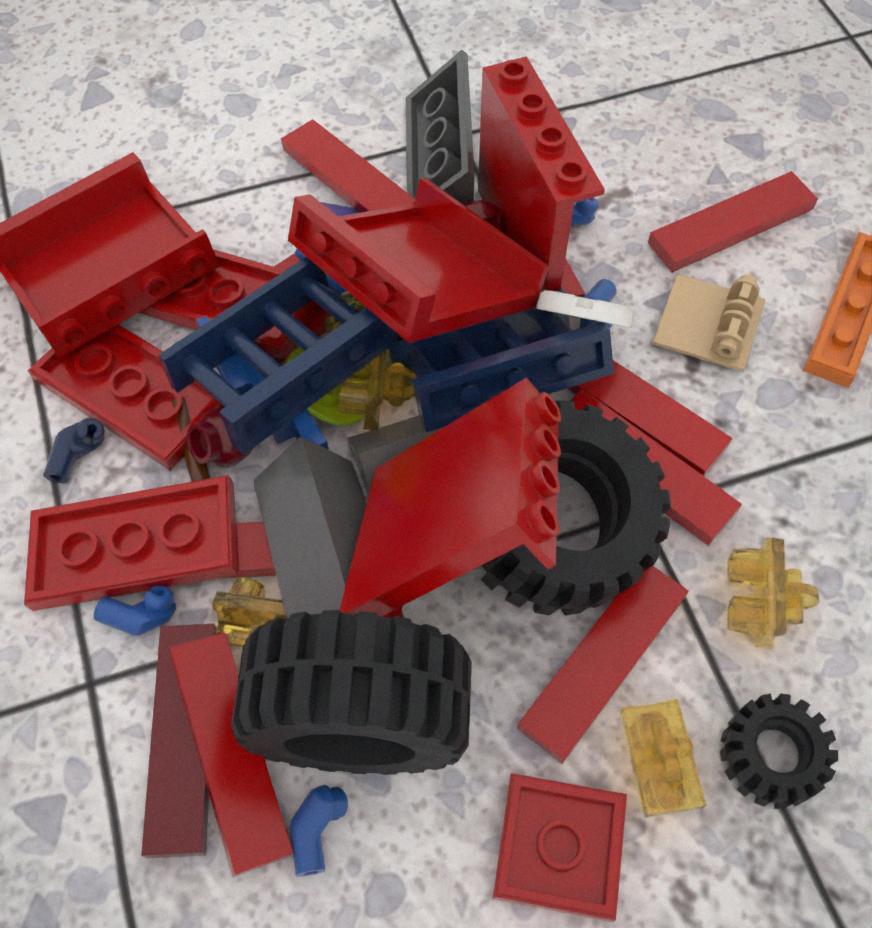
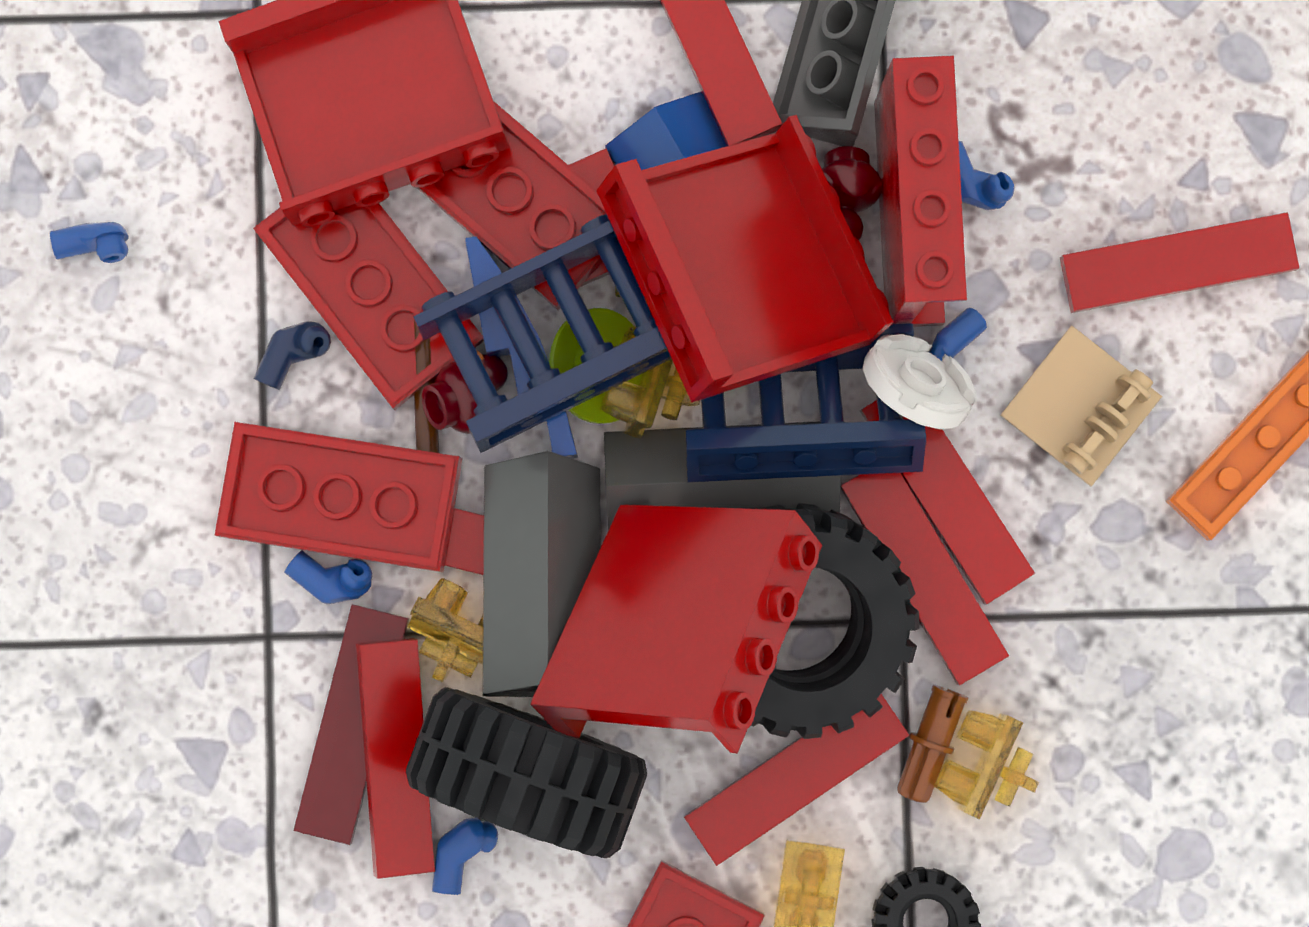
camera: 15 degrees right, 25 degrees up
none -> dark orange axle [897,685,968,803]

